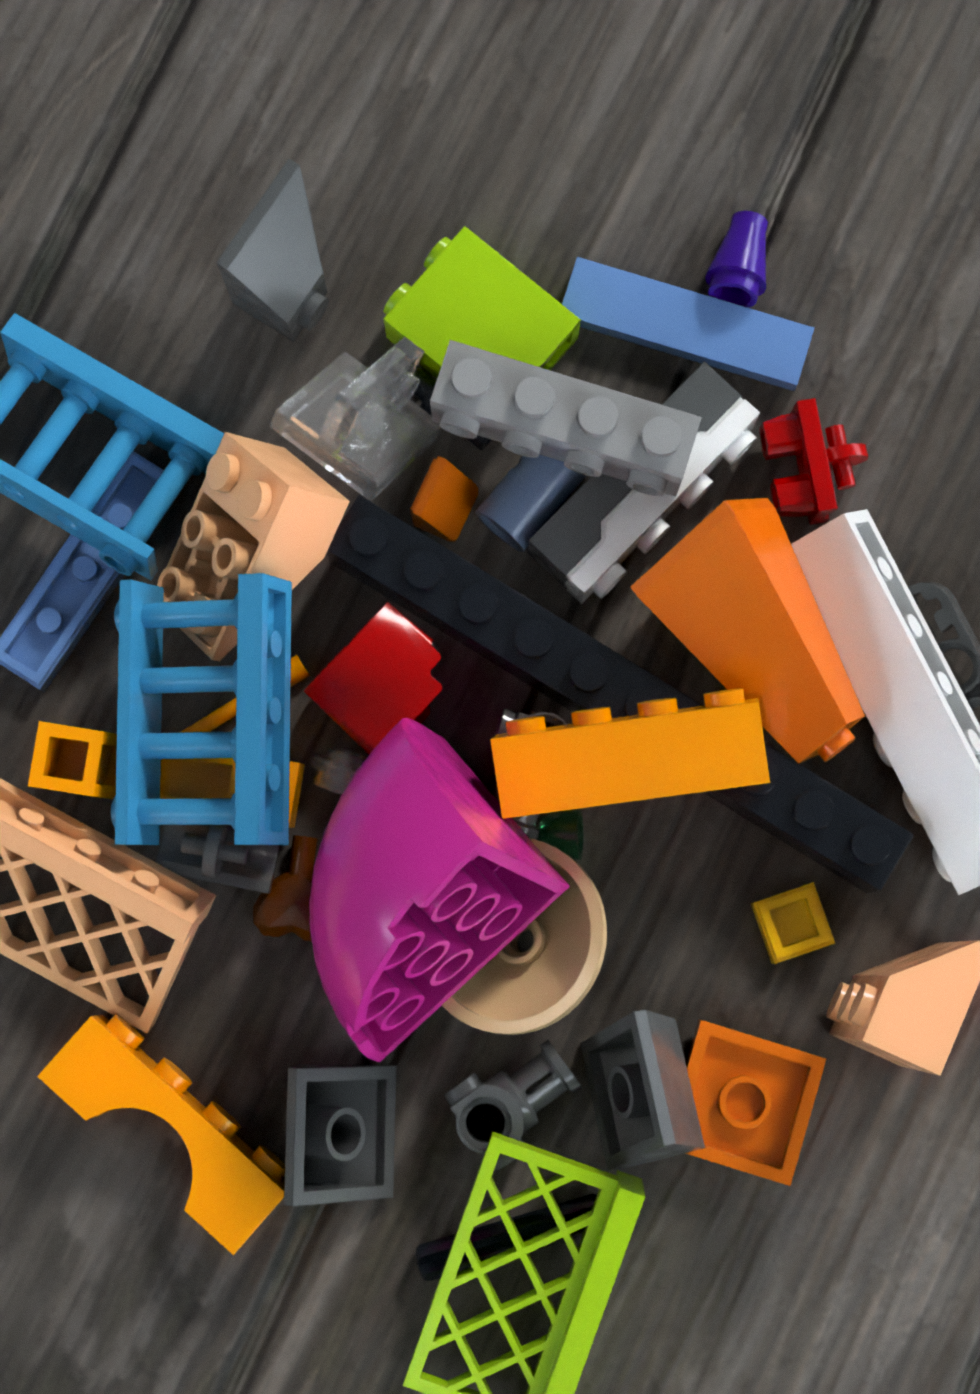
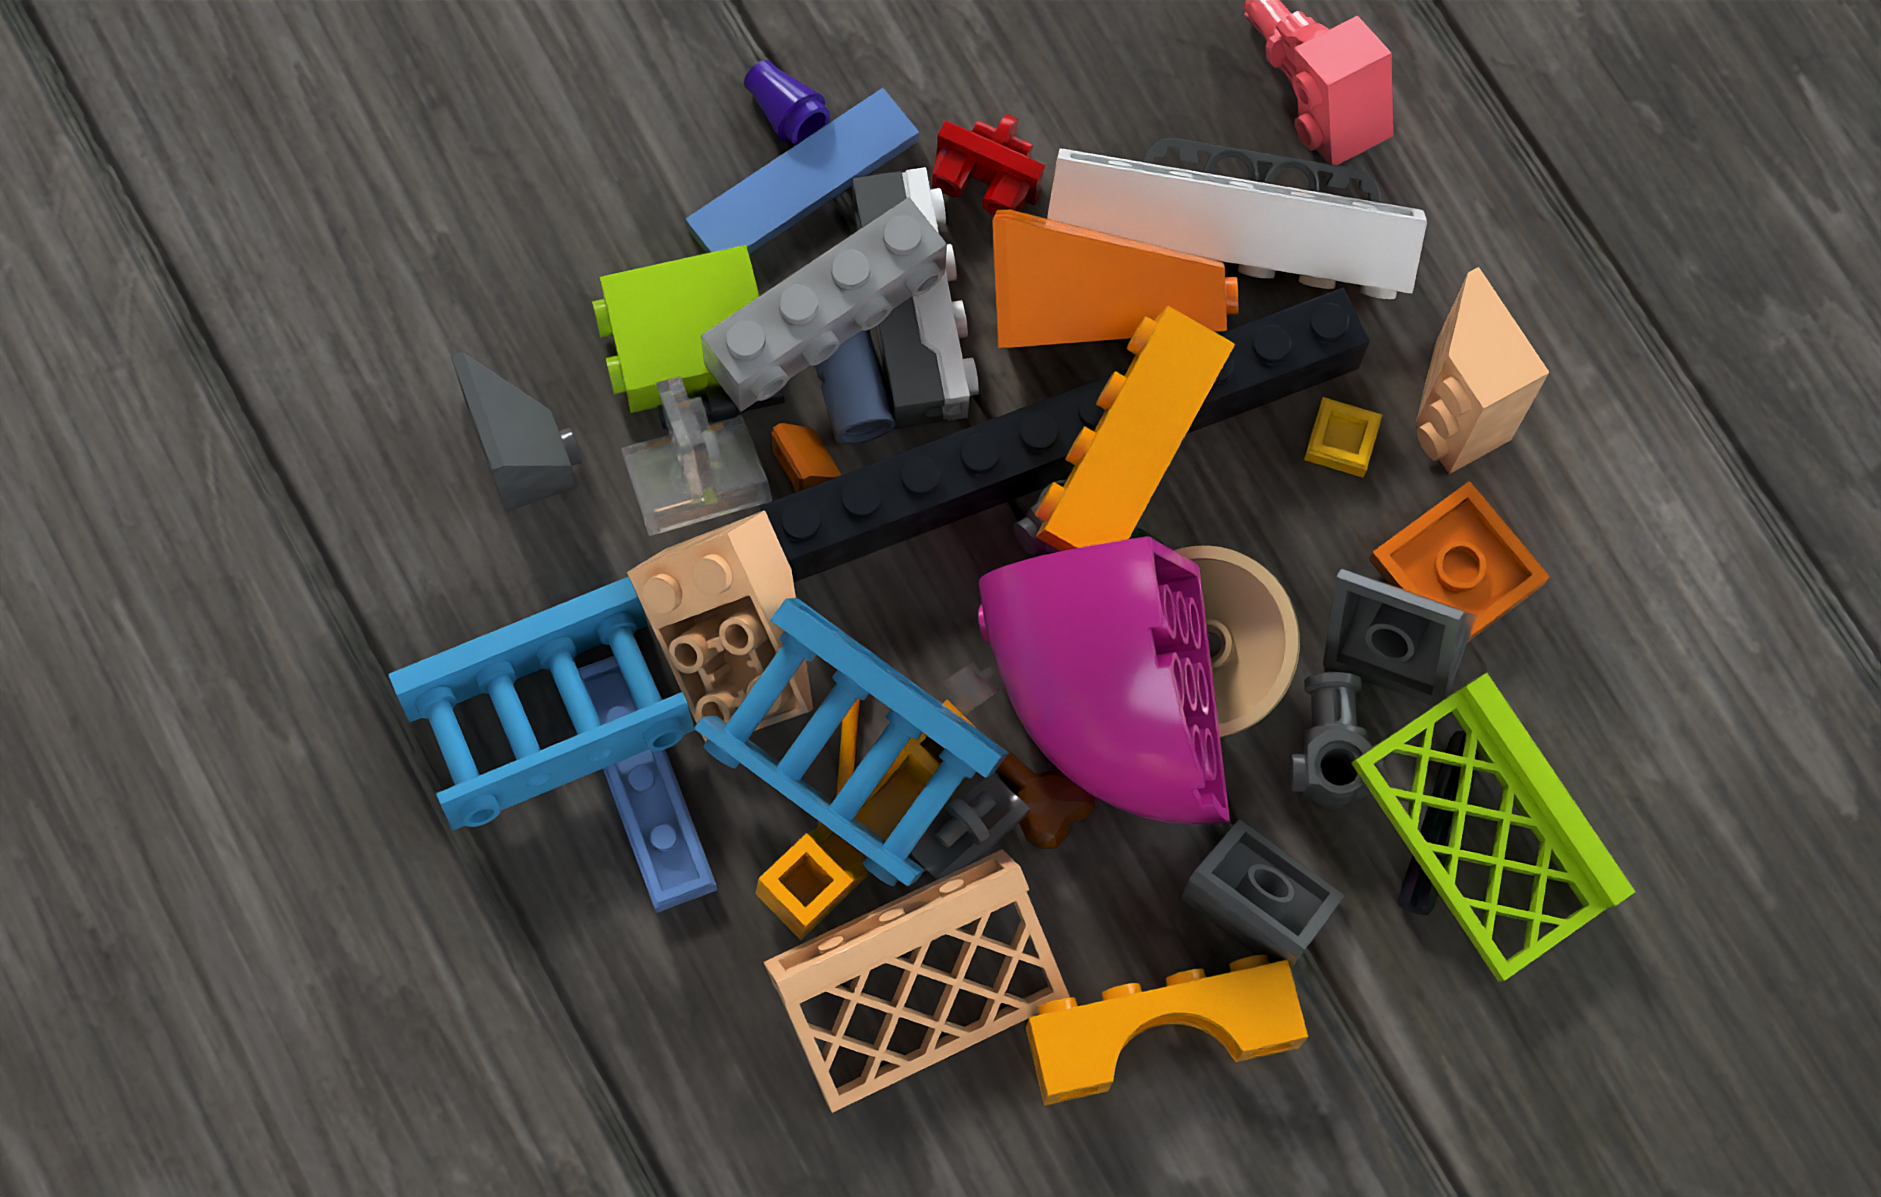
camera: 60 degrees left, 10 degrees down
red piece [304,602,442,755] -> none

